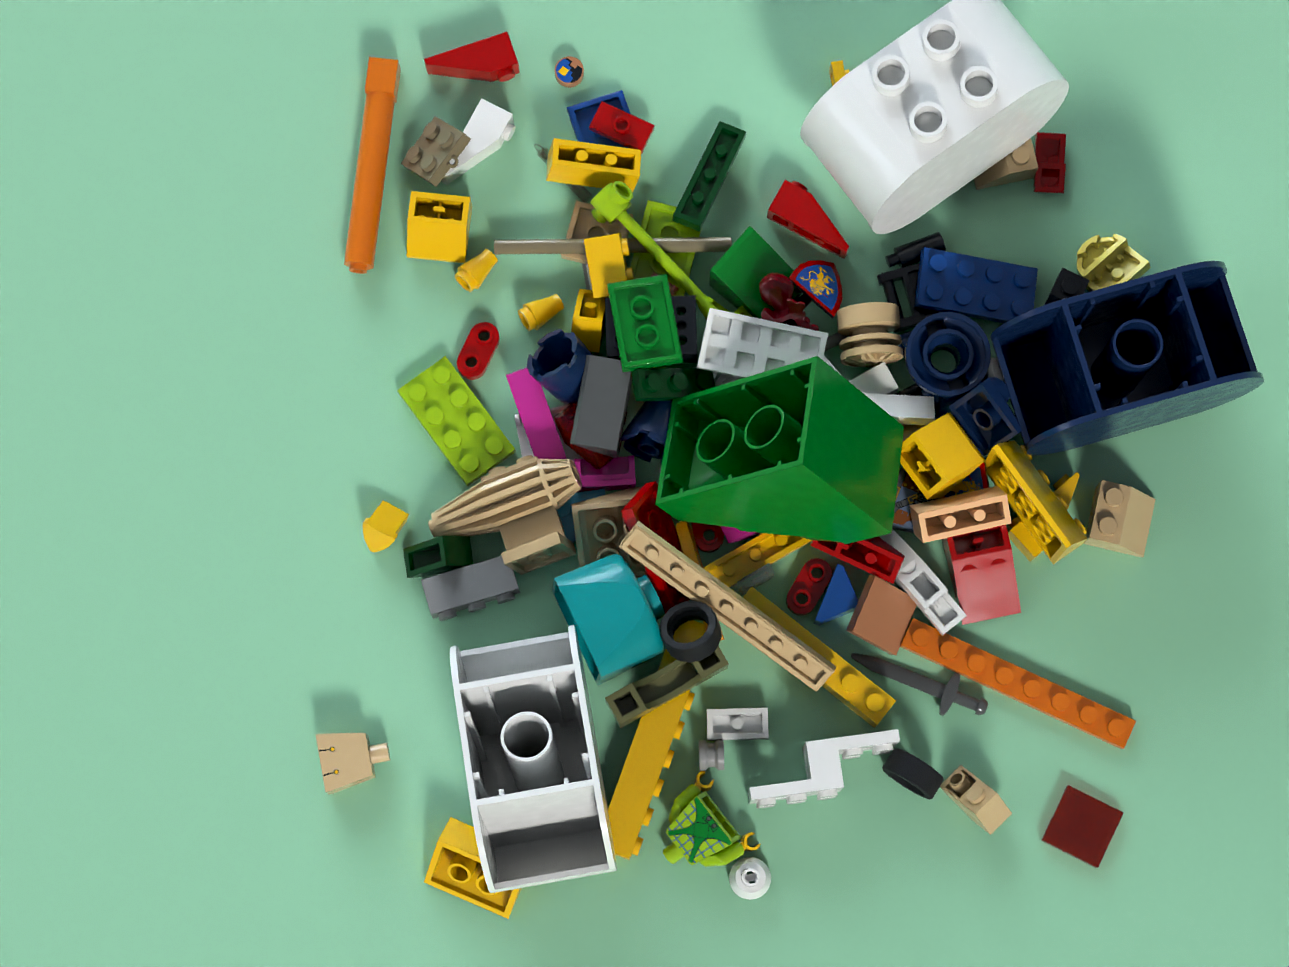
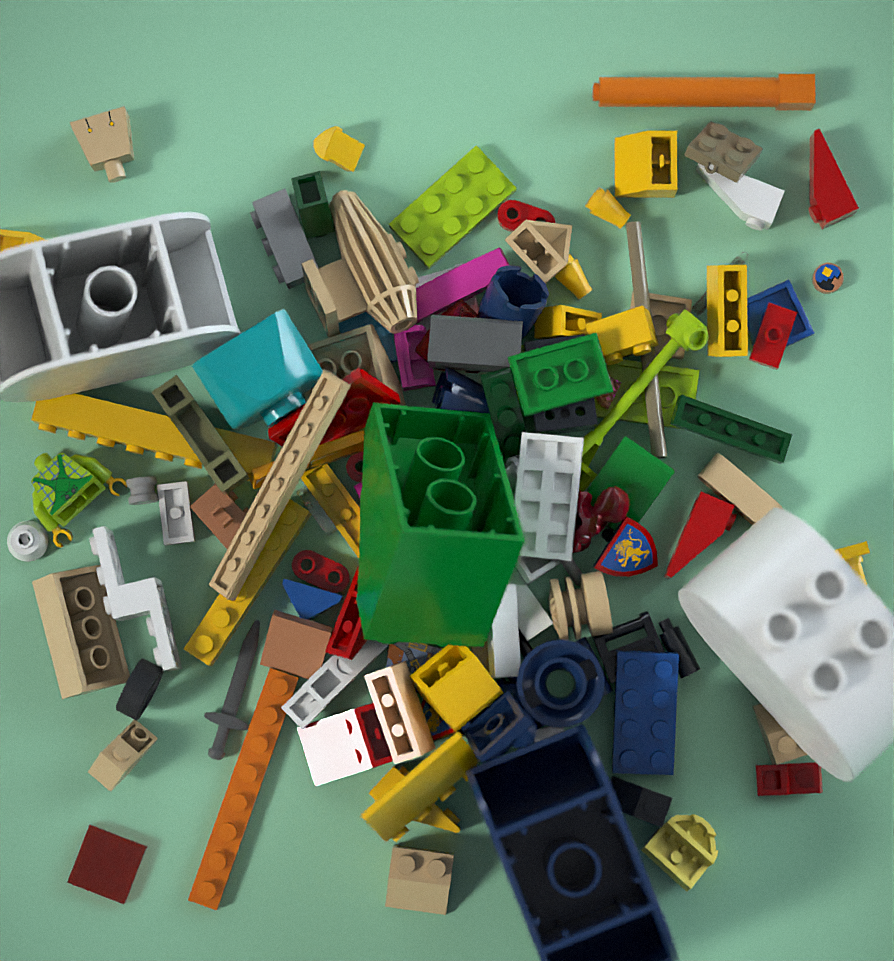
camera: 85 degrees right, 5 degrees up
black tyre [659,600,722,663] -> none
none -> tan slope [32,565,130,699]
none -> nougat brick [189,483,249,549]
none -> tan slope [505,219,572,284]
none -> tan beam [697,453,783,525]

